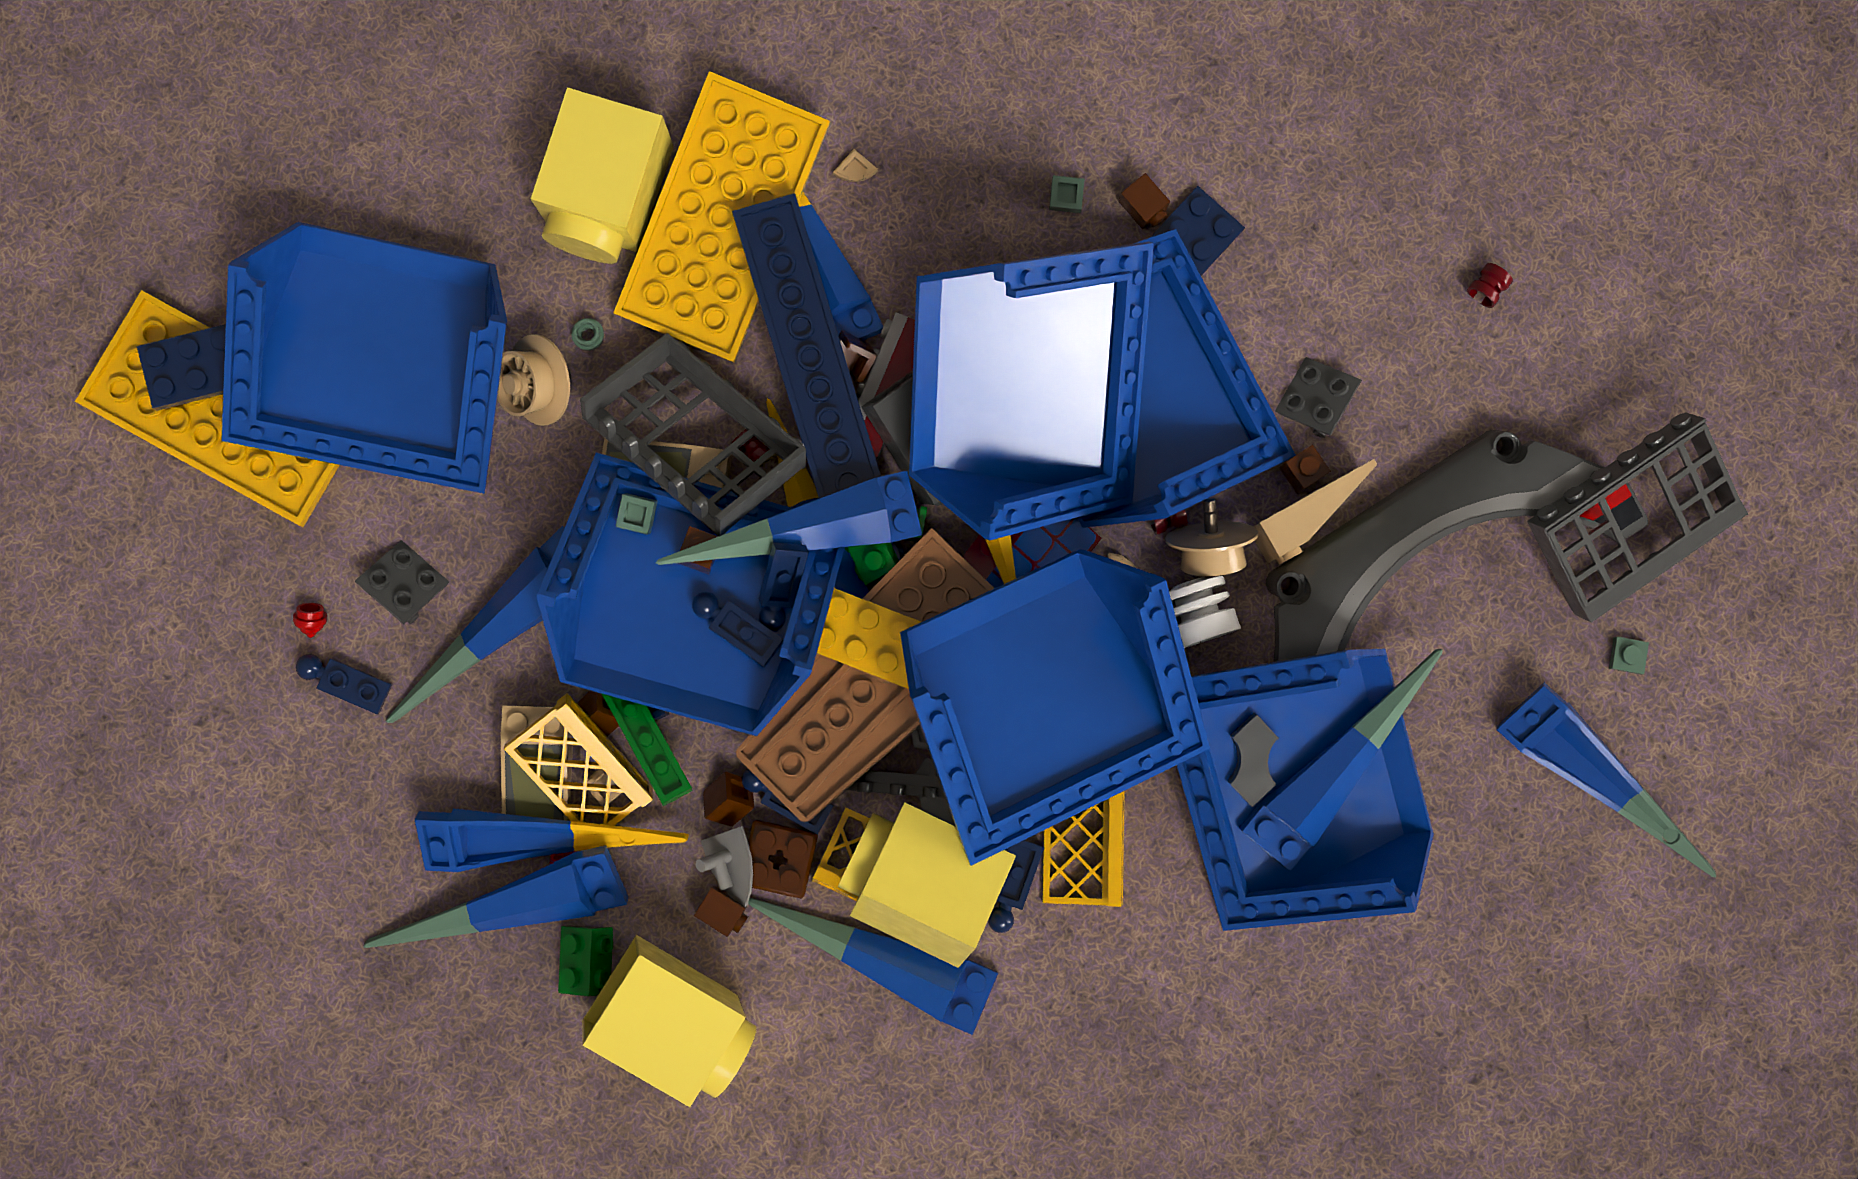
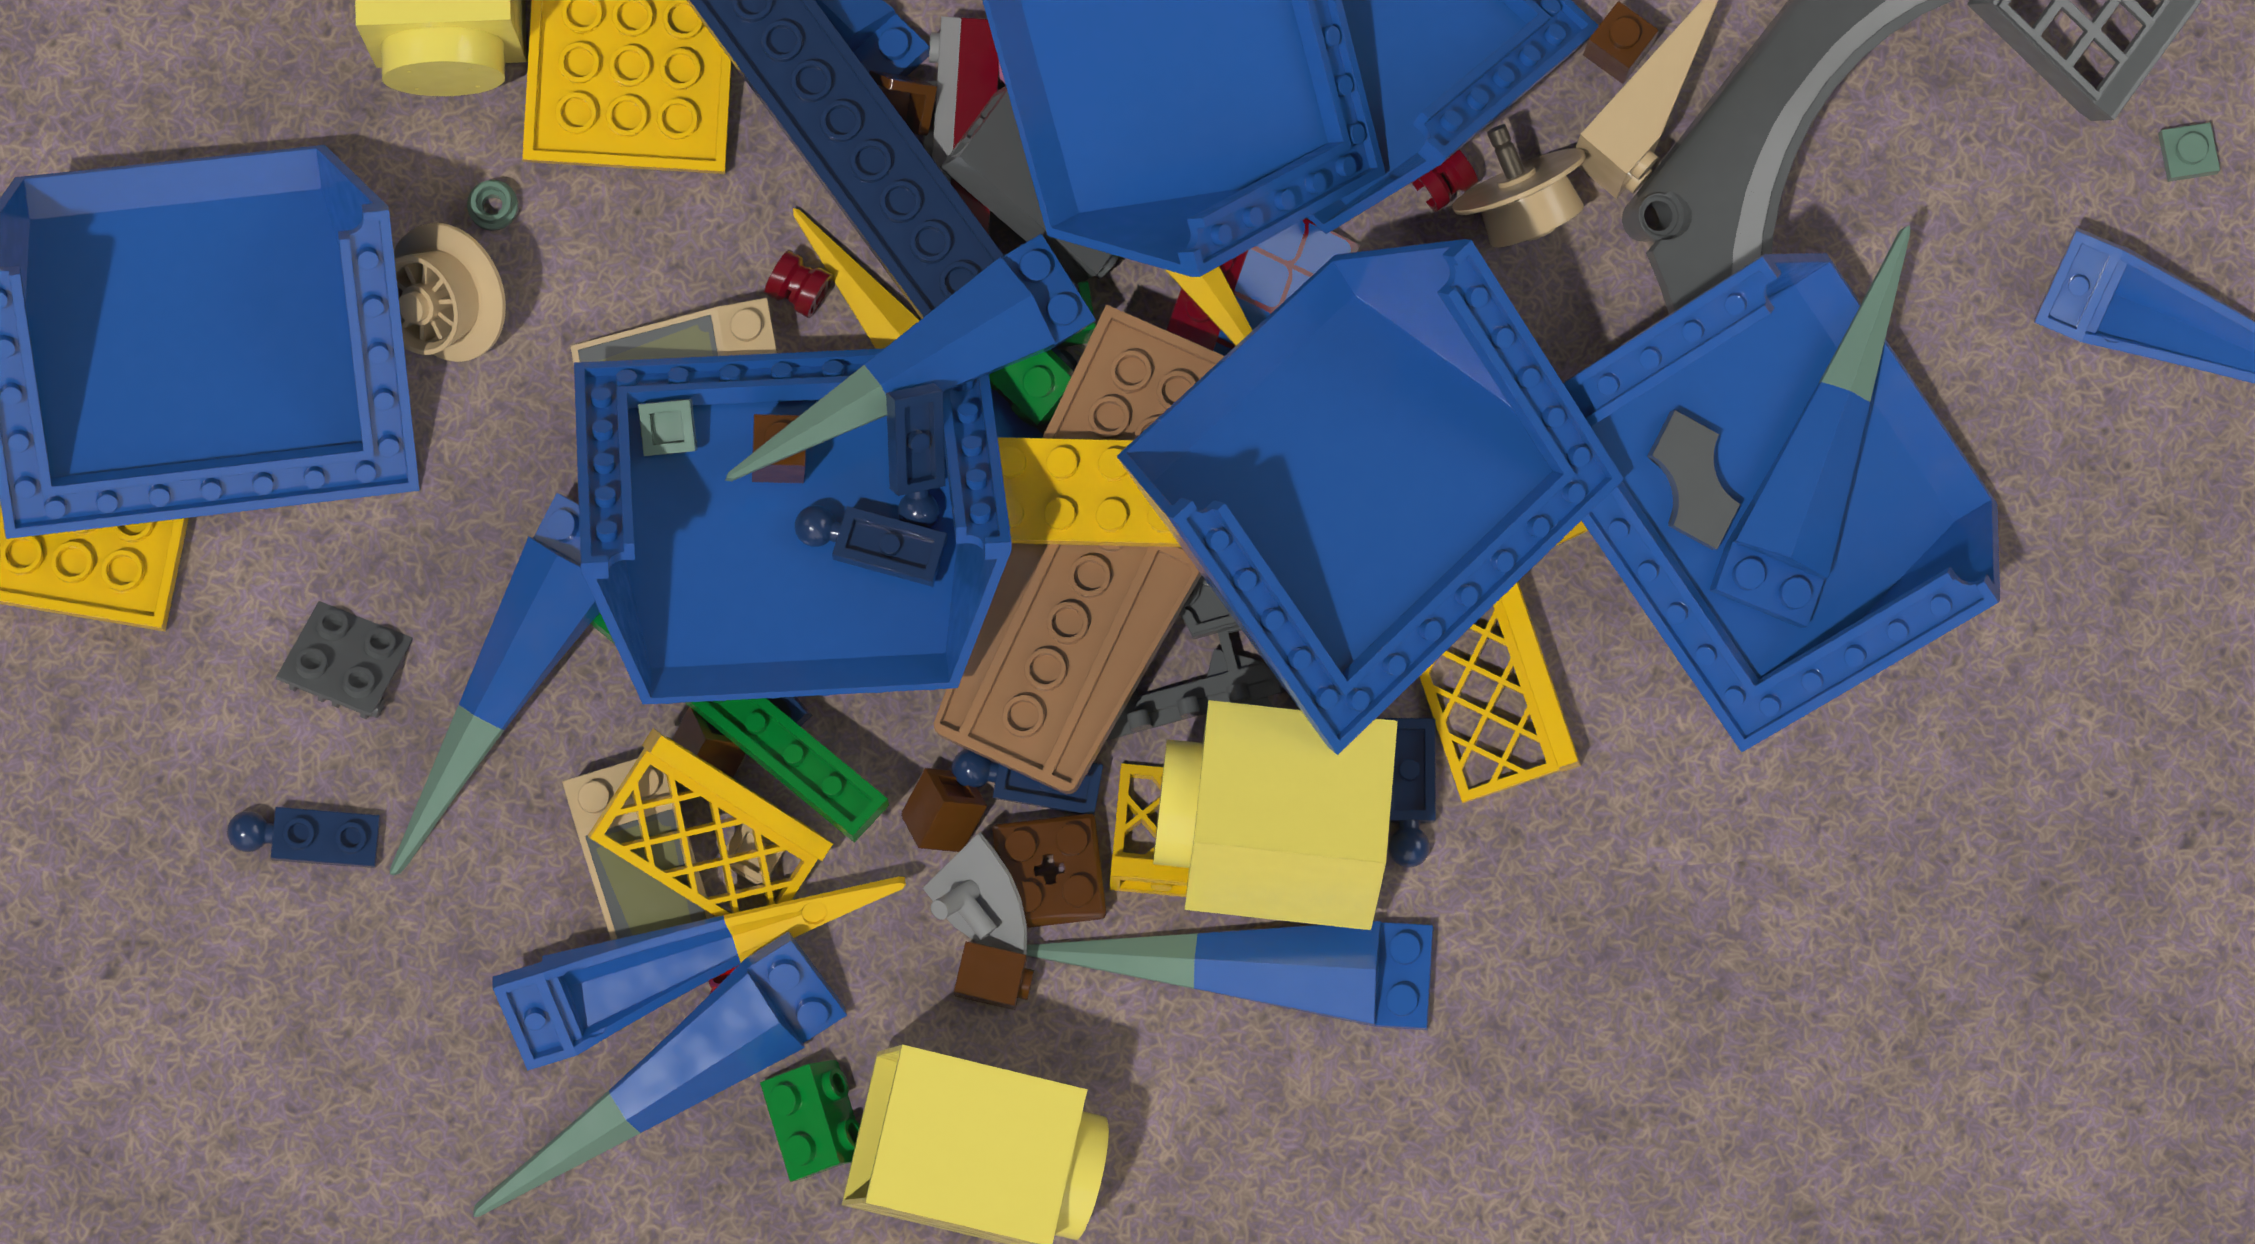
camera: 15 degrees left, 5 degrees down
red plate [293,603,327,638] -> none
dark grey window [580,333,806,537] -> none
white wheel [1169,576,1241,648] -> none

